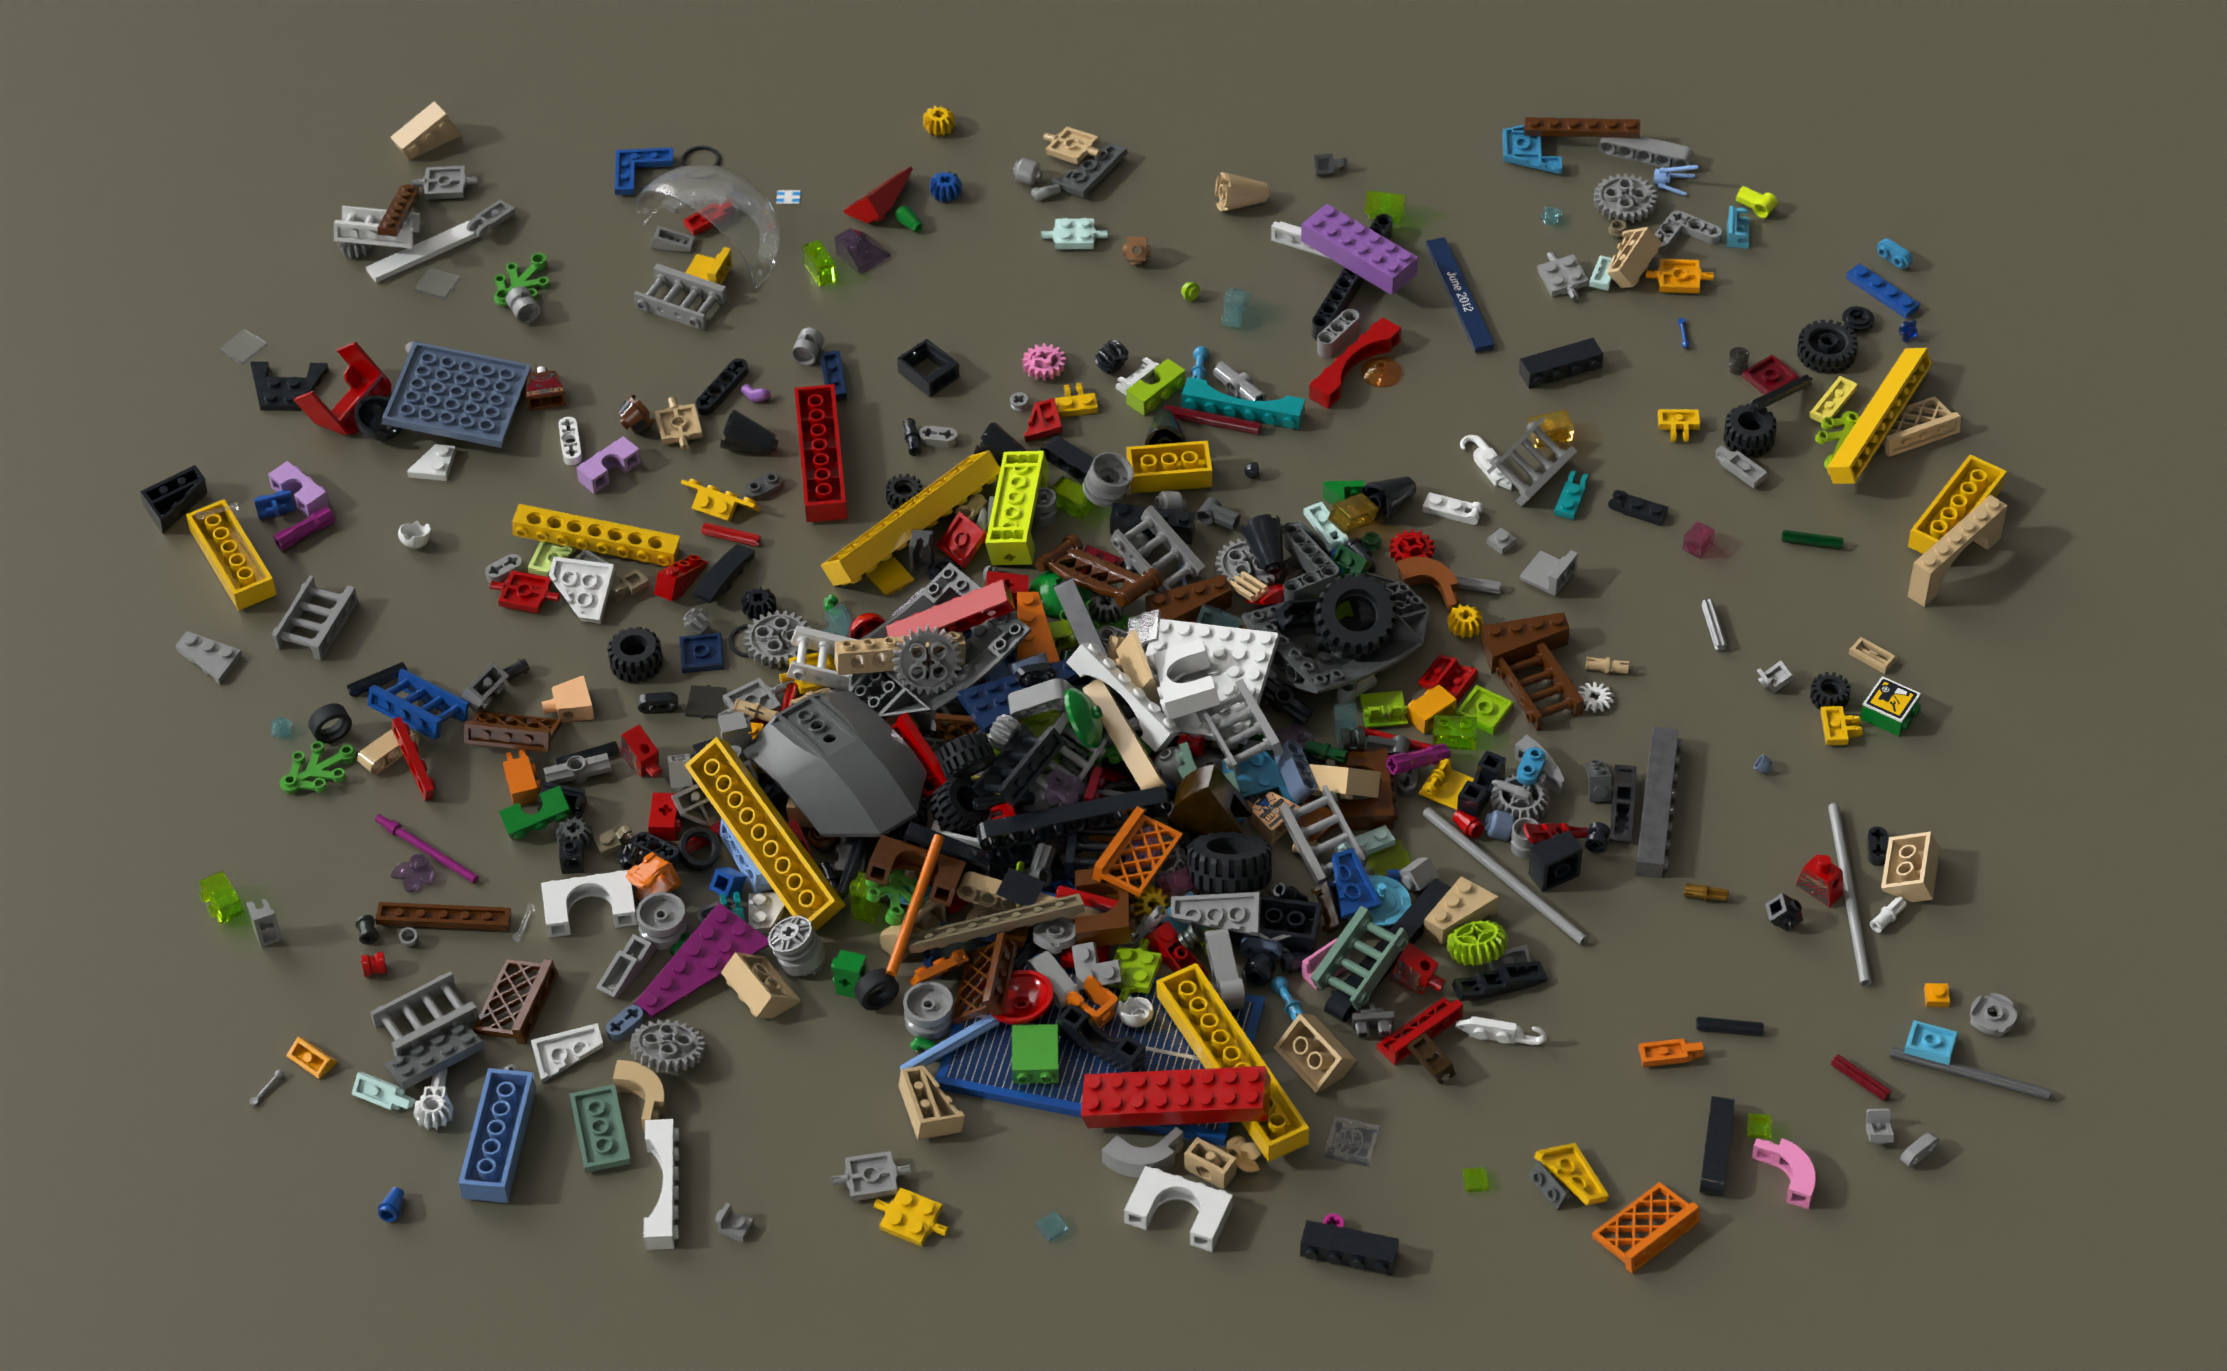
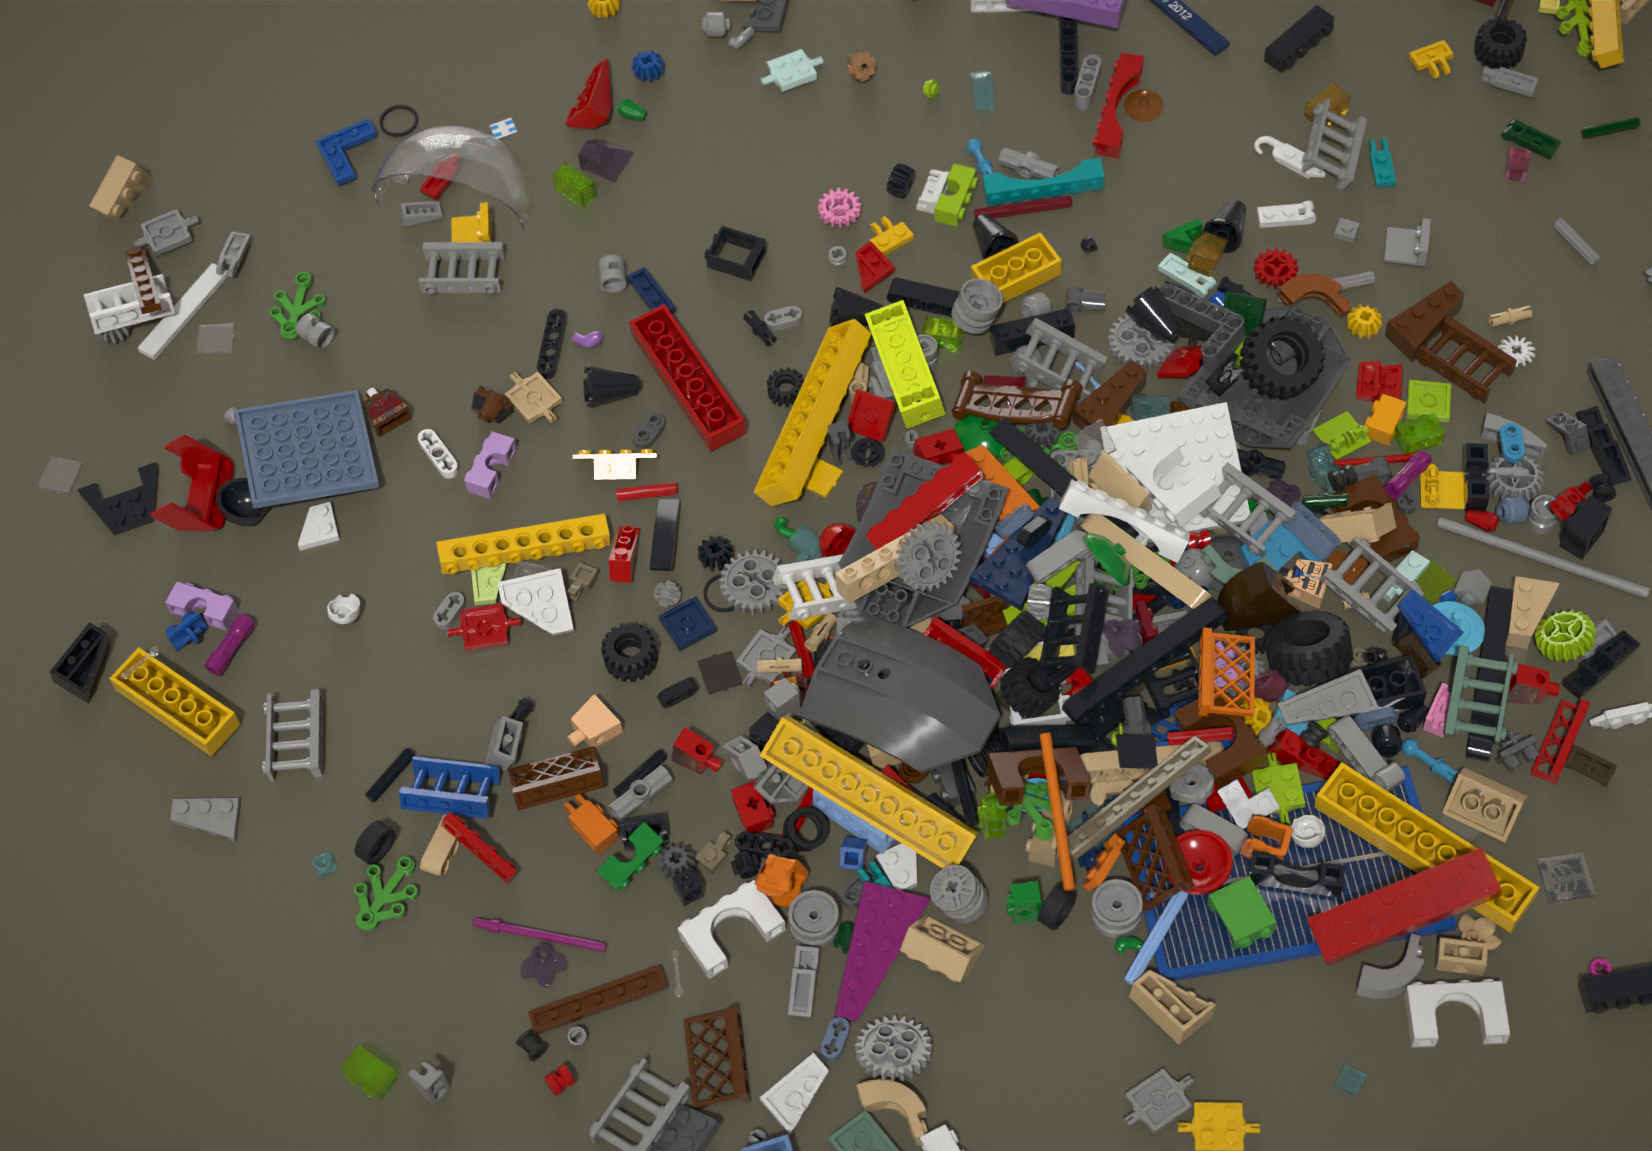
camera: 20 degrees left, 10 degrees up
tan tile [1228,571,1269,602] -> none
clear green plate [1361,532,1382,551] -> none
black hinge [1608,490,1669,526] -> none
none -> dark green plate [1501,119,1561,159]

